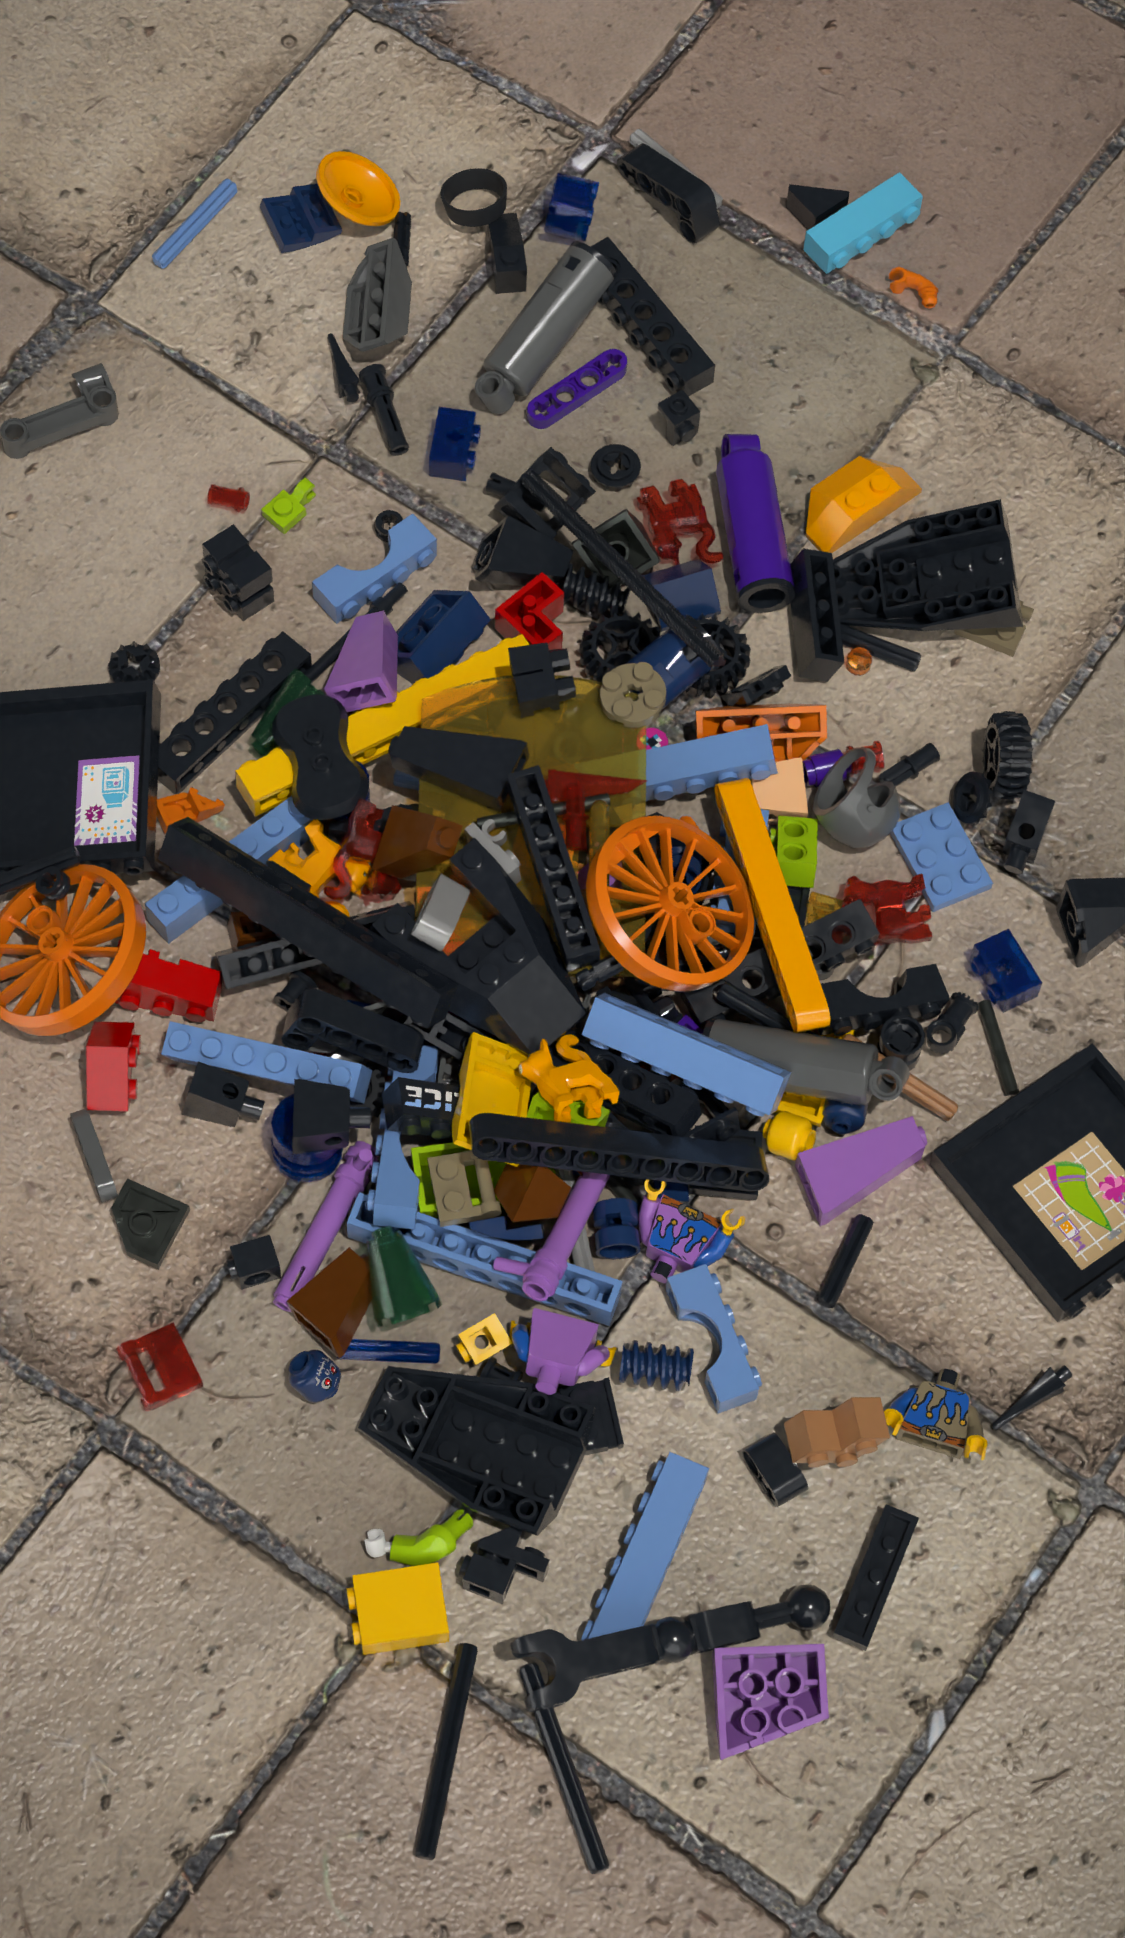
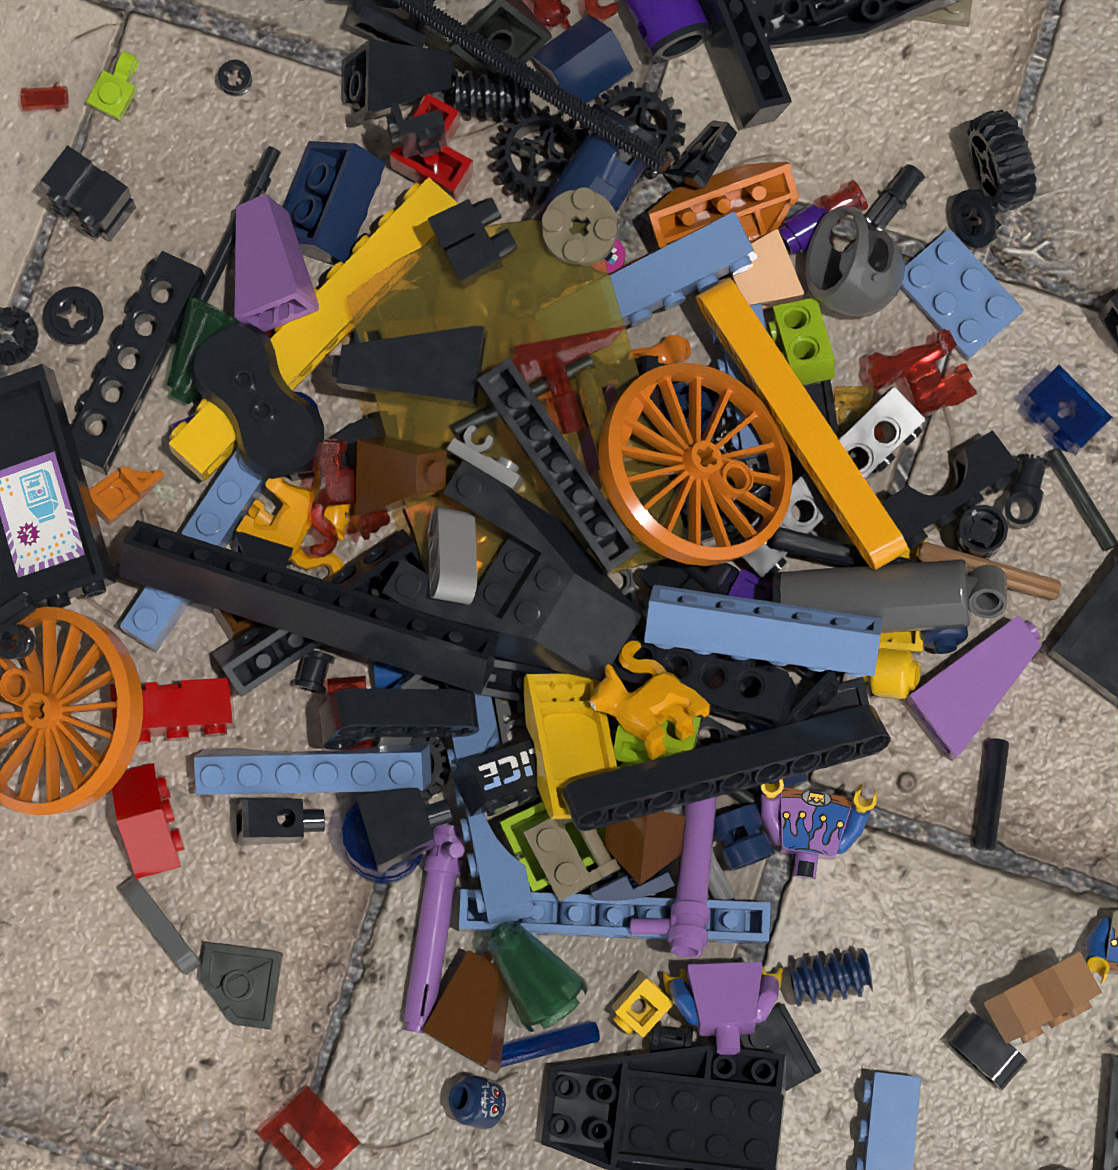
camera: 15 degrees left, 15 degrees up
black brick [226,1235,281,1290] -> none
medium blue arch [312,514,437,624] -> none
black axle [575,954,624,991] -> none
medium blue arch [665,1264,762,1414] -> none
black axle [840,623,921,671] -> none
clear orange hinge [846,647,872,676] -> none
black torso [1003,790,1055,874] -> none
none -> black gear [44,286,104,346]
none -> black bracket [385,101,447,158]

